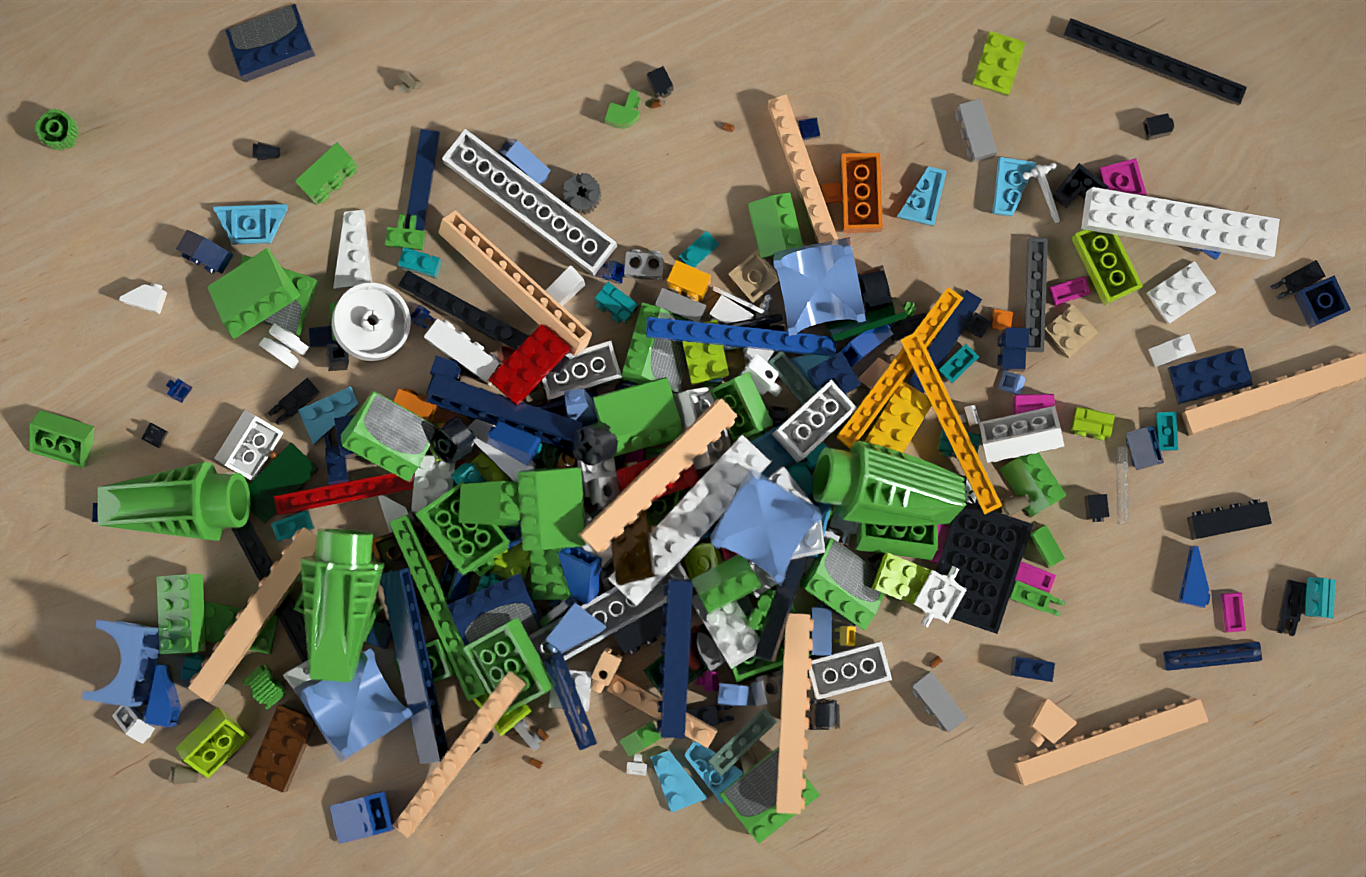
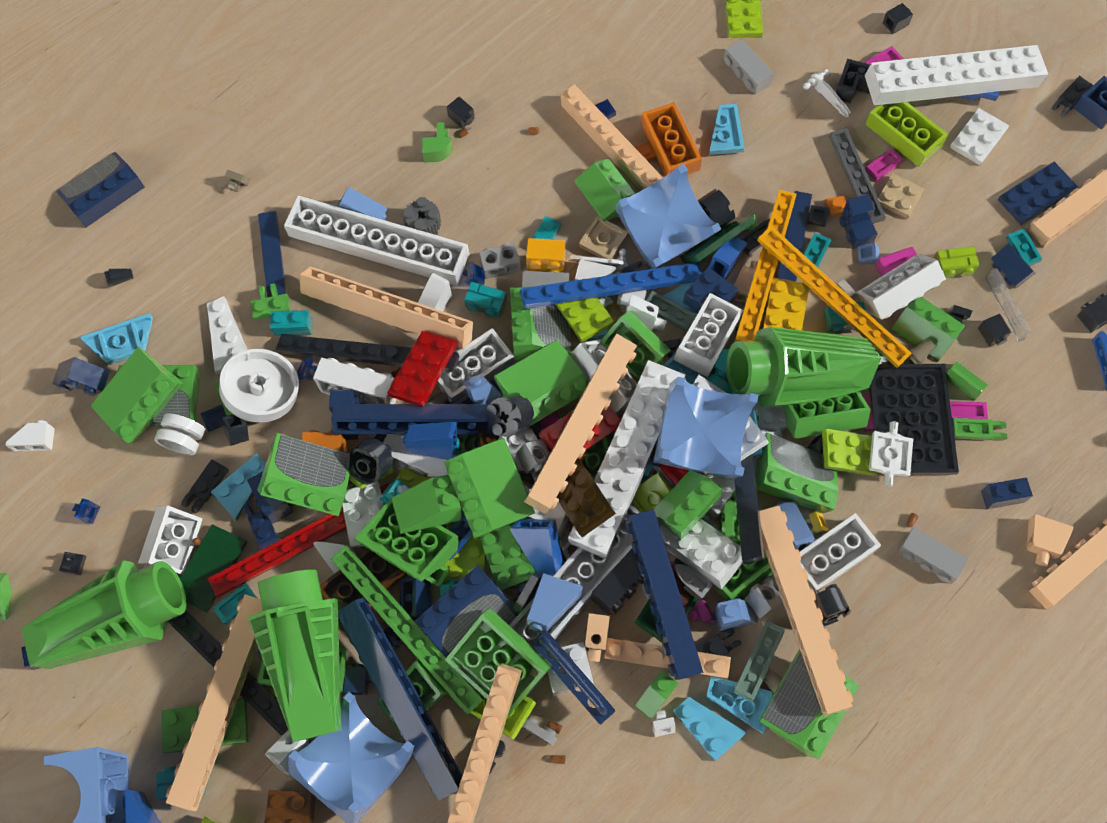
camera: 20 degrees left, 15 degrees down
bright green brick [157,574,206,654] -> none
bright green brick [242,664,287,710] -> none
bright green brick [295,142,358,205] -> none
medium azure wing [993,157,1036,217] -> none
white slope [1149,334,1196,367] -> none
none -> black tile [948,305,973,323]

